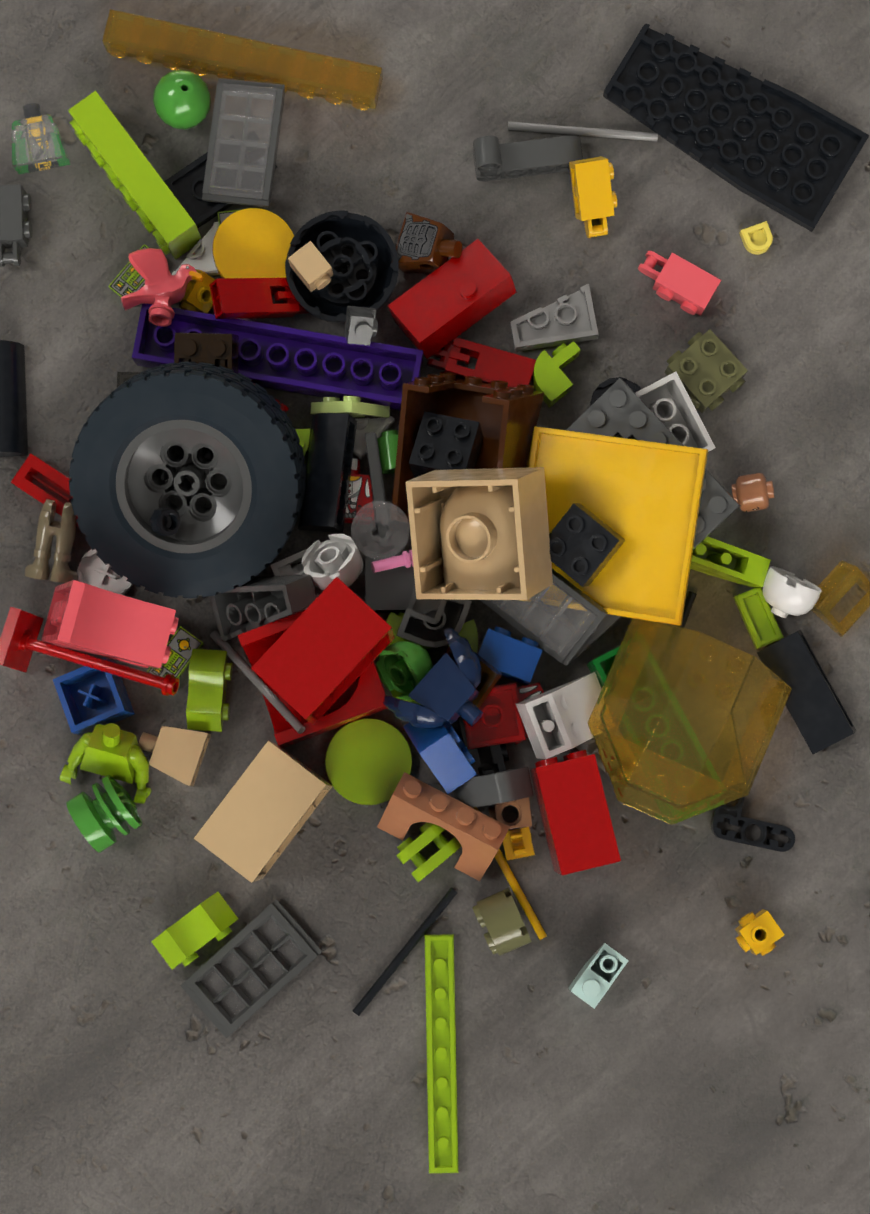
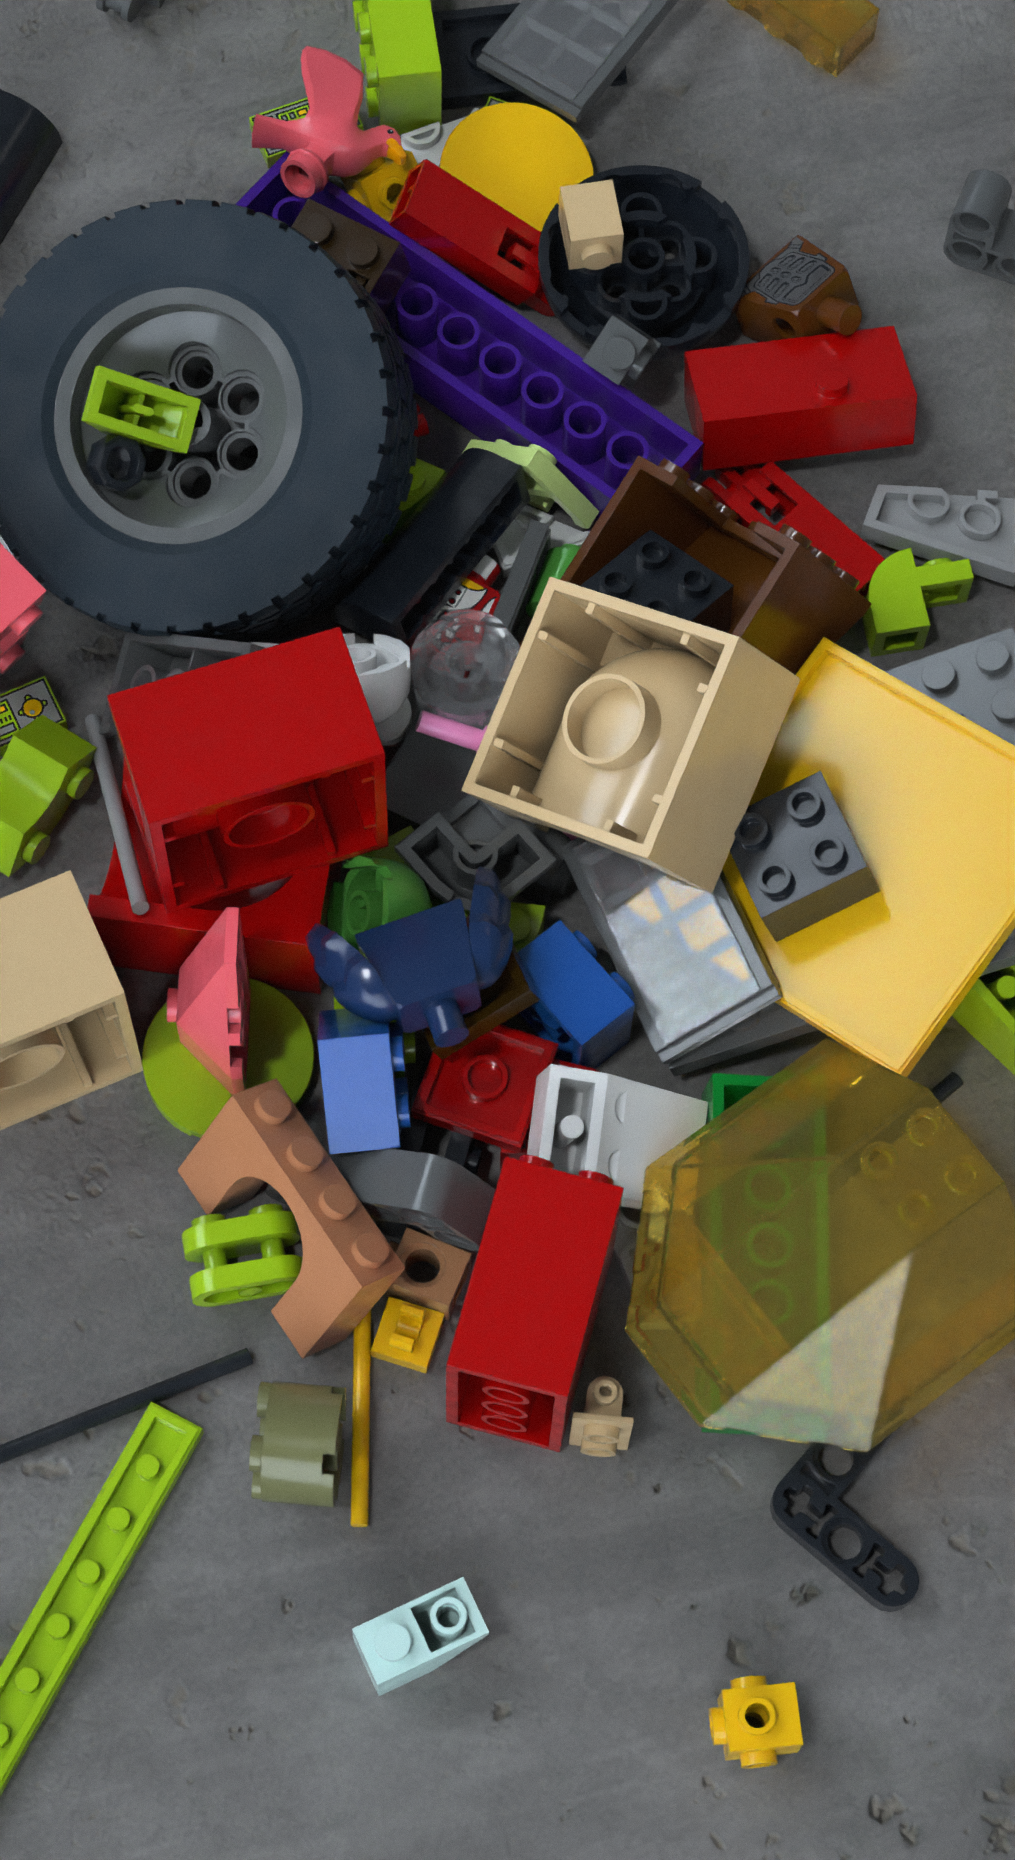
camera: 25 degrees right, 15 degrees down
none -> lime slope [81,365,201,454]
none -> coral wedge [167,907,251,1095]
none -> tan hinge [569,1376,634,1457]

